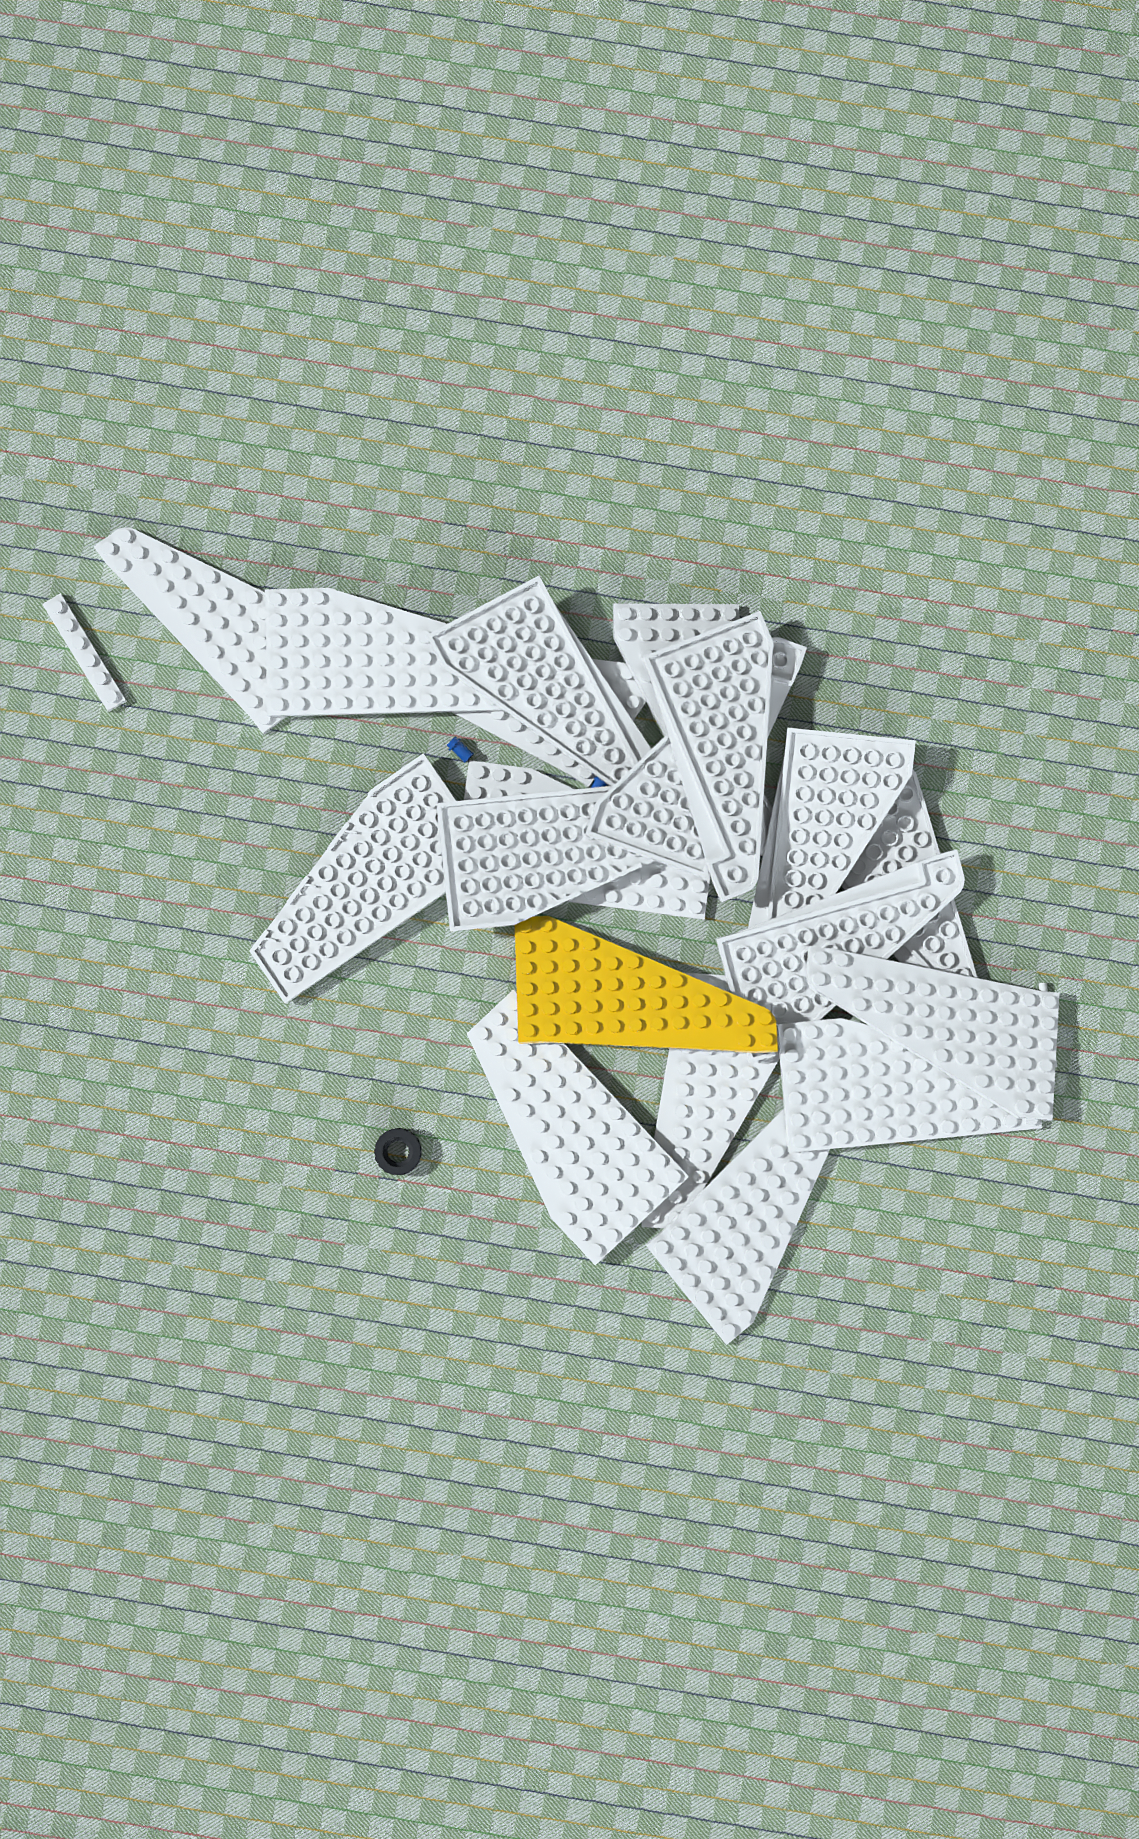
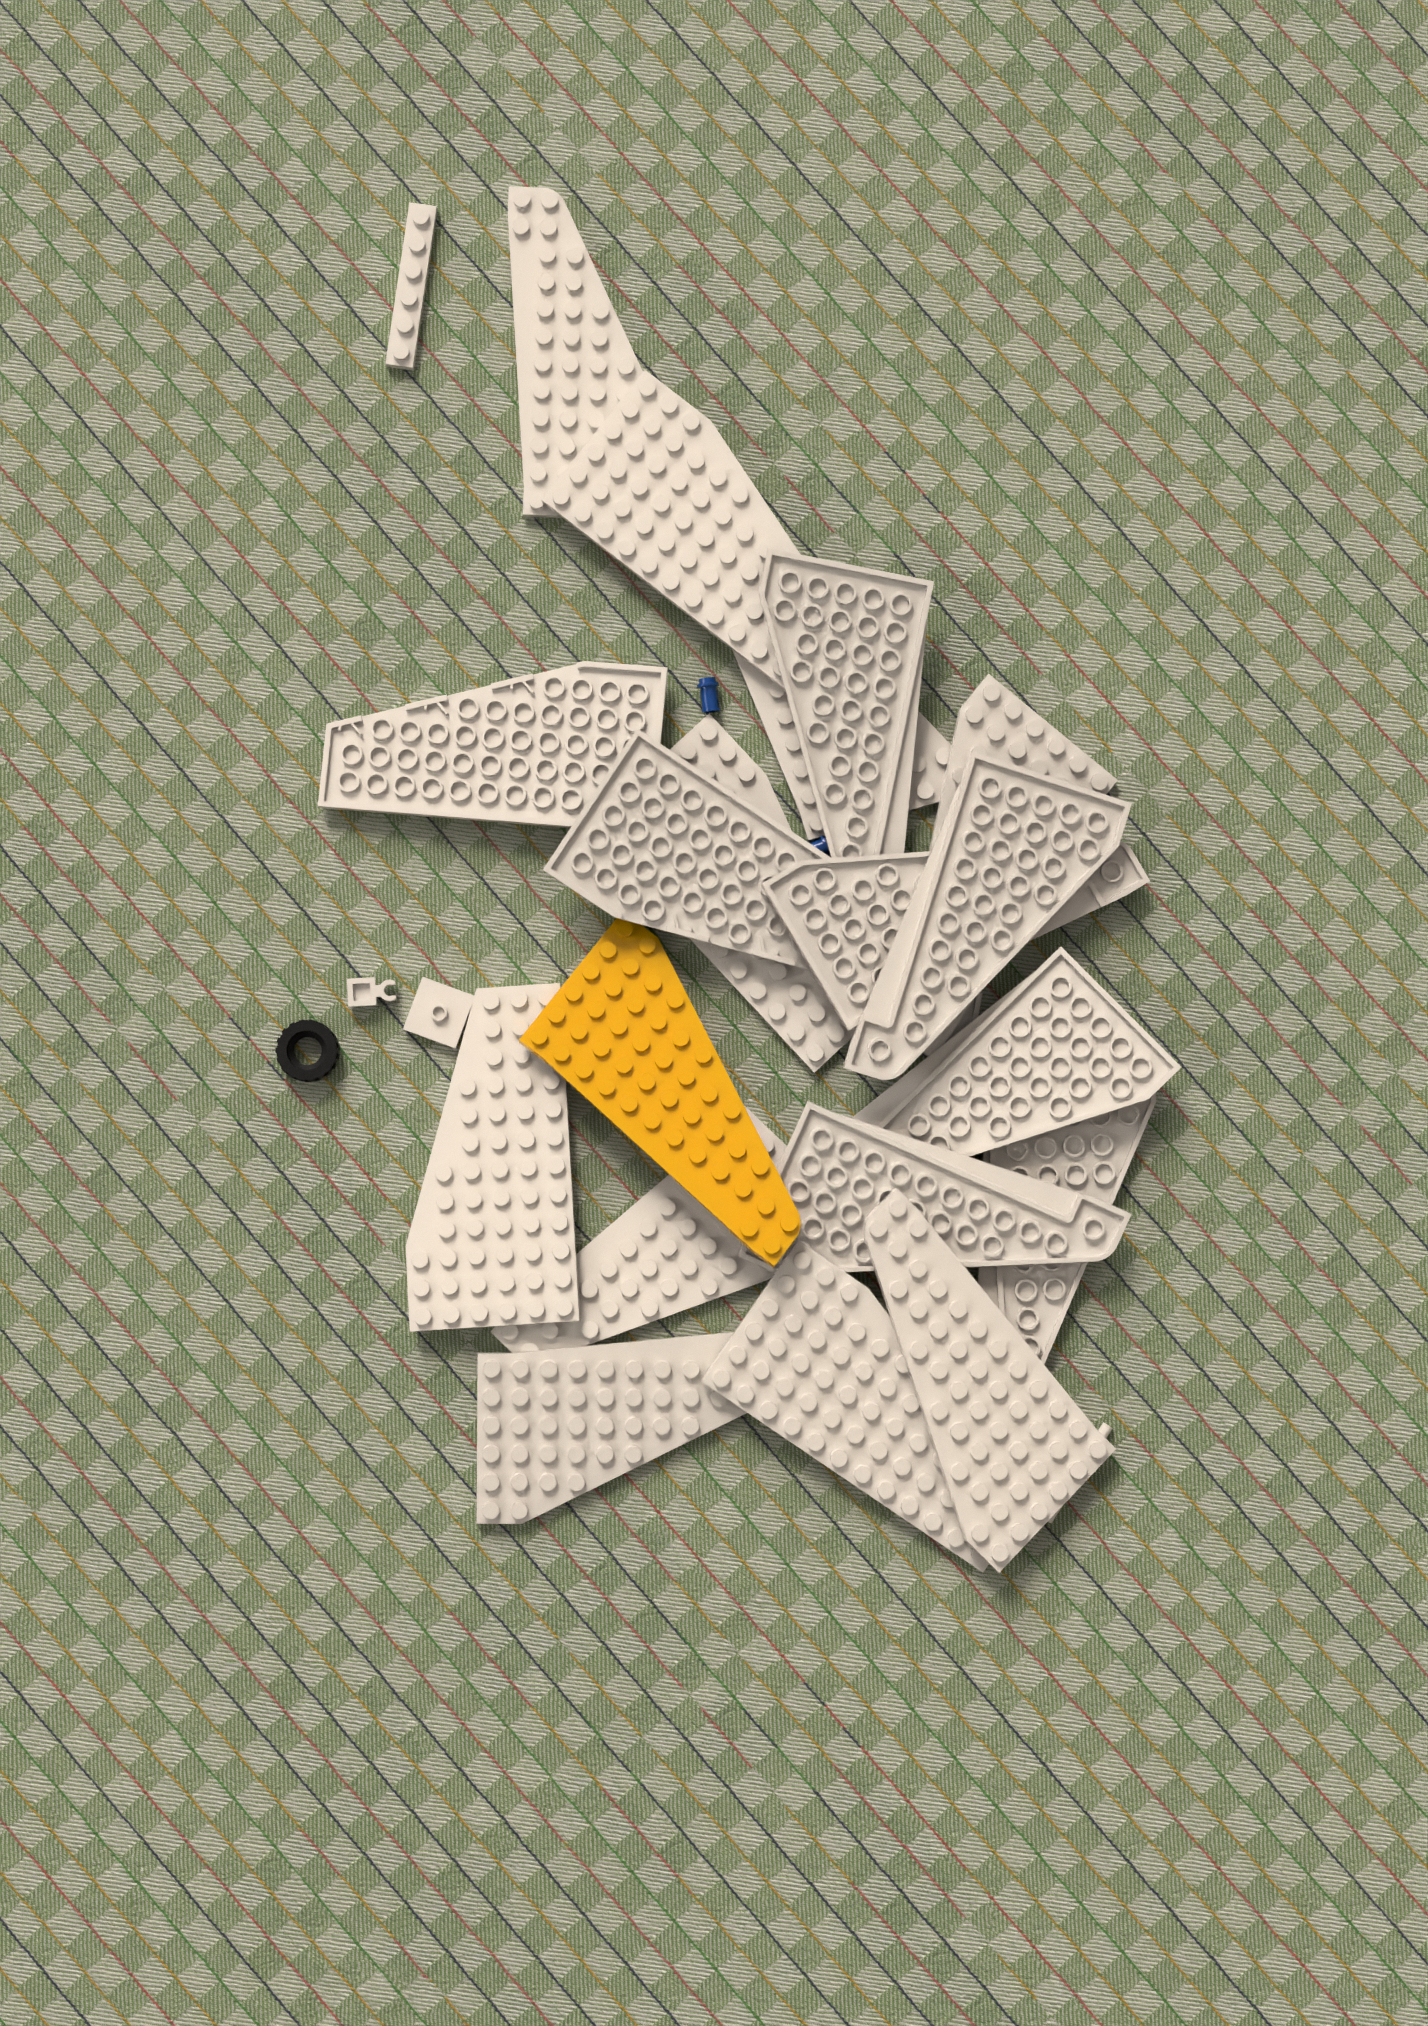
camera: 45 degrees right, 0 degrees up
none -> white plate [347,977,397,1007]
none -> white plate [403,977,474,1049]

